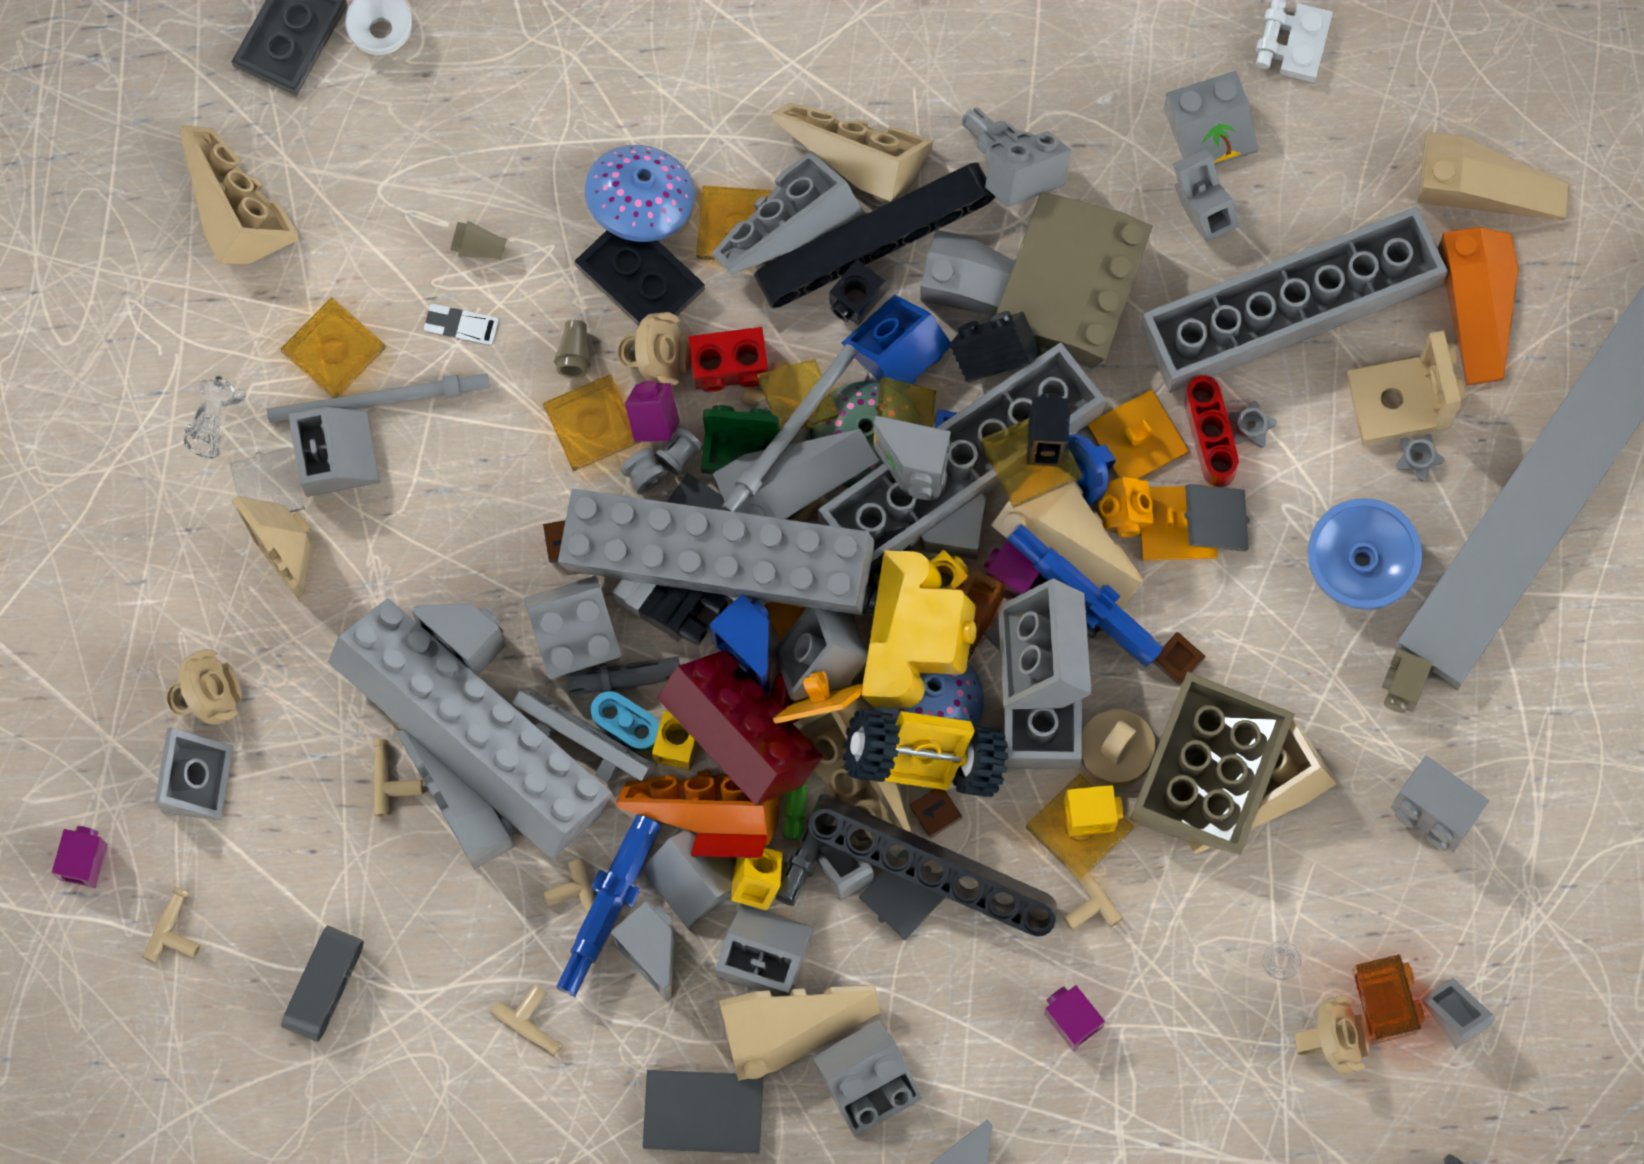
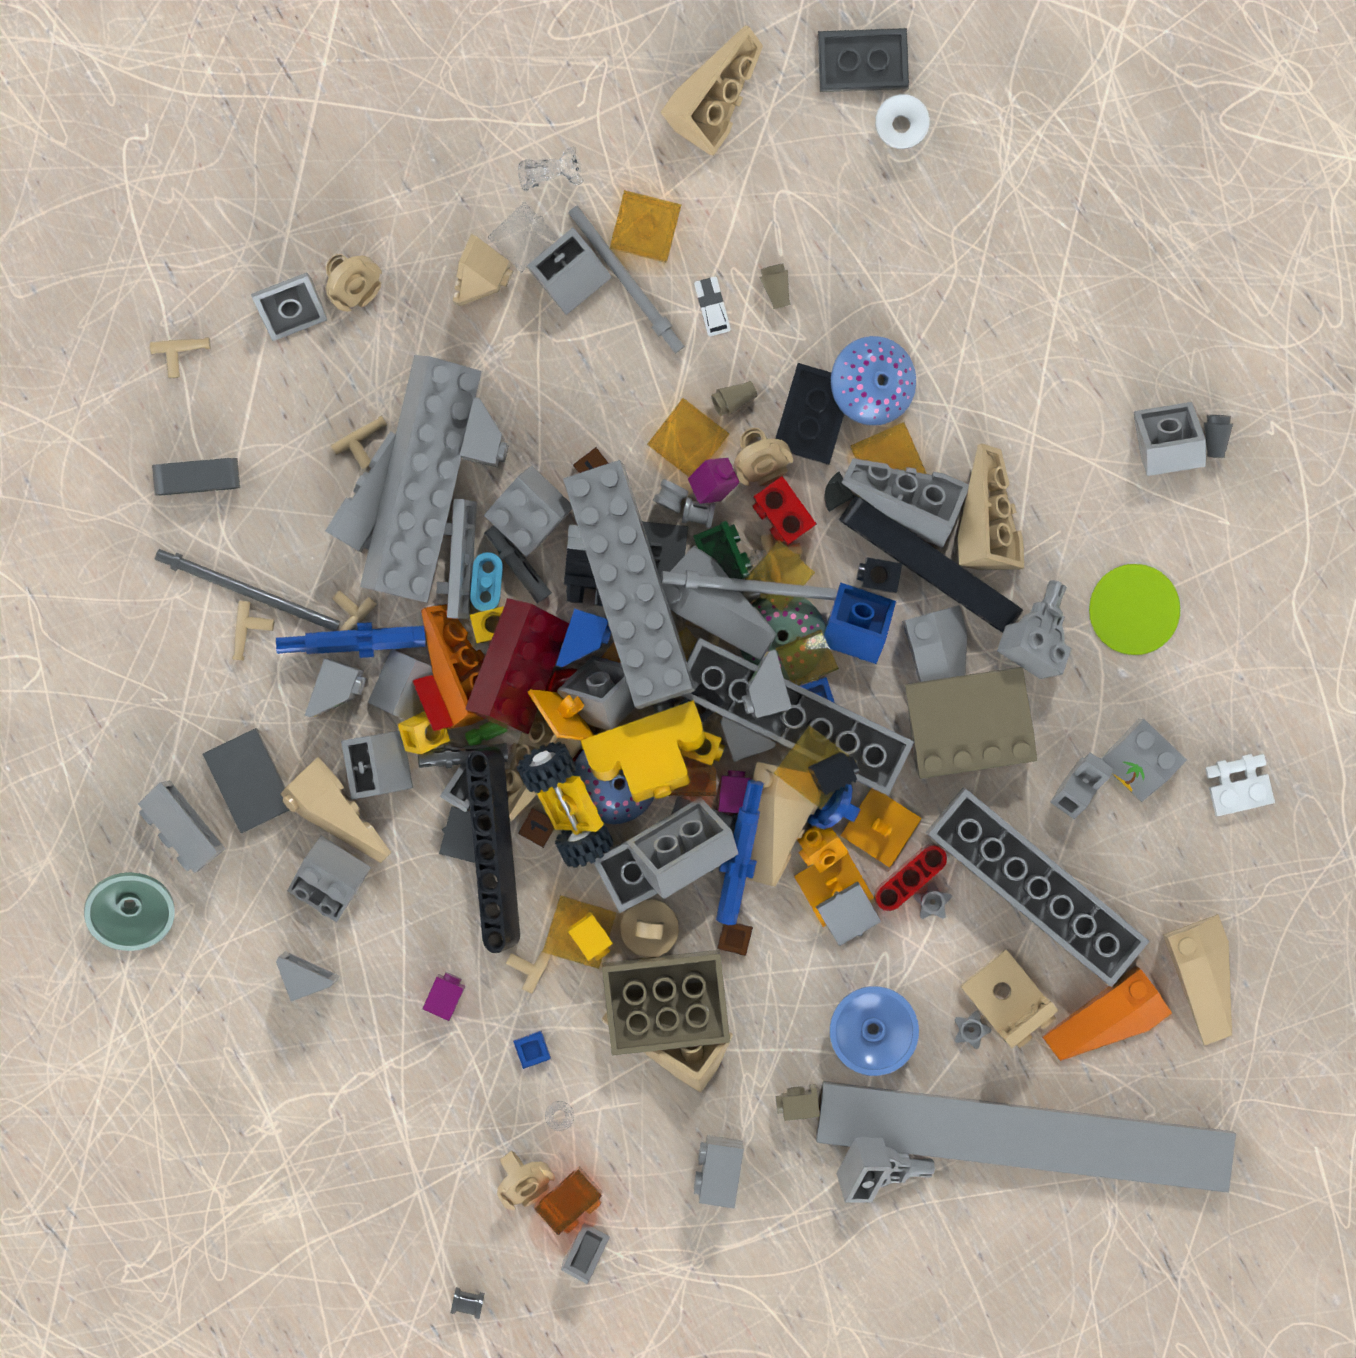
camera: 60 degrees right, 15 degrees up
magenta brick [51,826,108,888] -> none
black brick [950,311,1041,383] -> none
none -> dark grey bar [155,549,341,631]
none -> blue tile [513,1030,551,1069]
none -> pearl dark grey tile [824,472,854,512]
none -> light grey brick [836,1136,935,1203]
none -> lime sticker [1089,564,1181,655]

